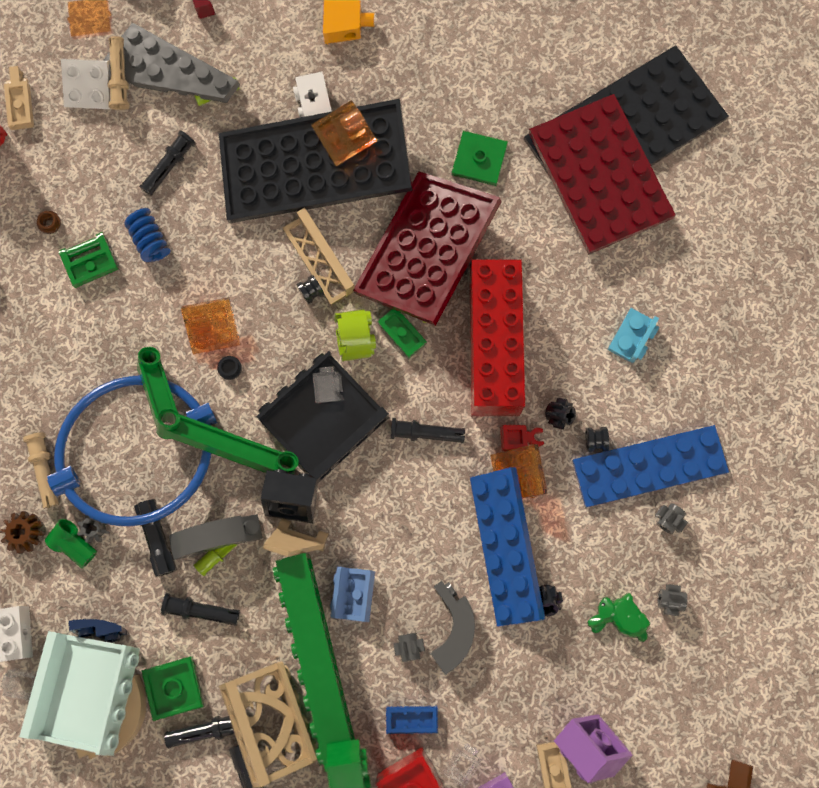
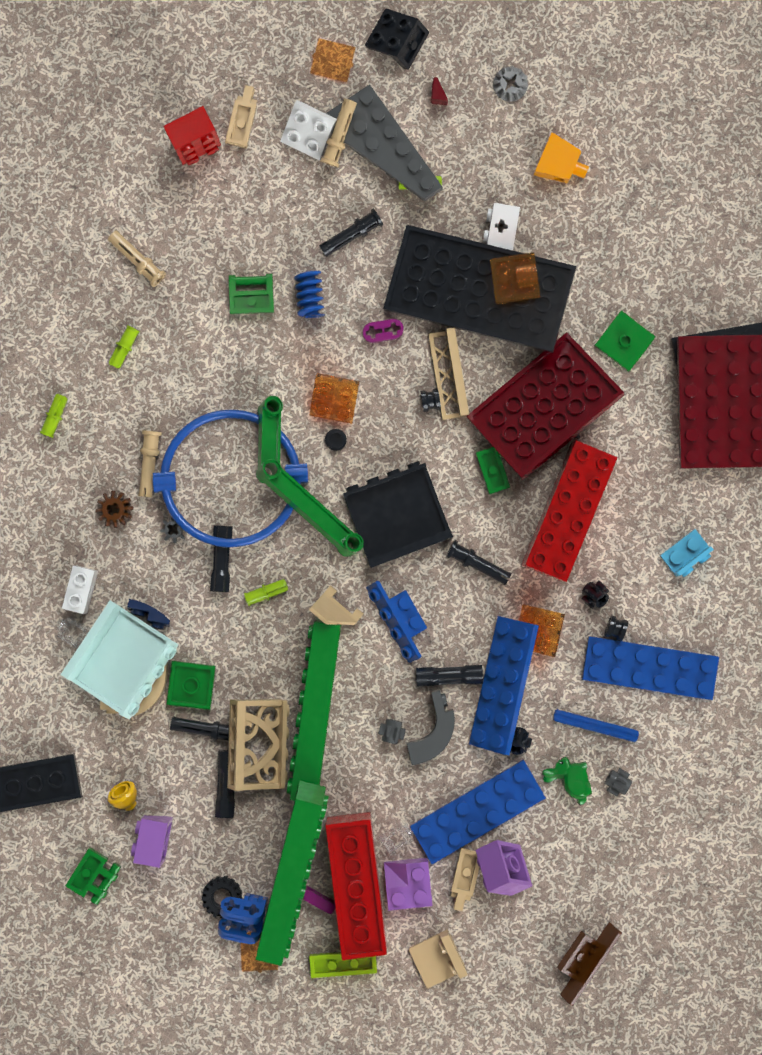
camera: 20 degrees right, 10 degrees up
reddish brown plate [37,211,61,234] -> none
green piece [45,519,97,569] -> none
black pin [161,593,240,626] -> none
dark grey arch [169,514,263,560] -> none
black slope [260,469,318,524] -> none
clear window [313,367,344,403] -> none
medium blue bracket [330,567,375,622] -> none
lime brick [334,309,376,362] -> none
blue plate [386,706,438,734] -> none
red plate [500,425,544,451] -> none
dark grey gear [655,503,688,535] -> none
none -> magenta beam [363,319,404,343]
none -> blue bracket [366,581,427,663]
none -> blue plate [410,759,546,864]
none -> black axle [416,665,483,687]
none -> blue axle [553,709,639,742]

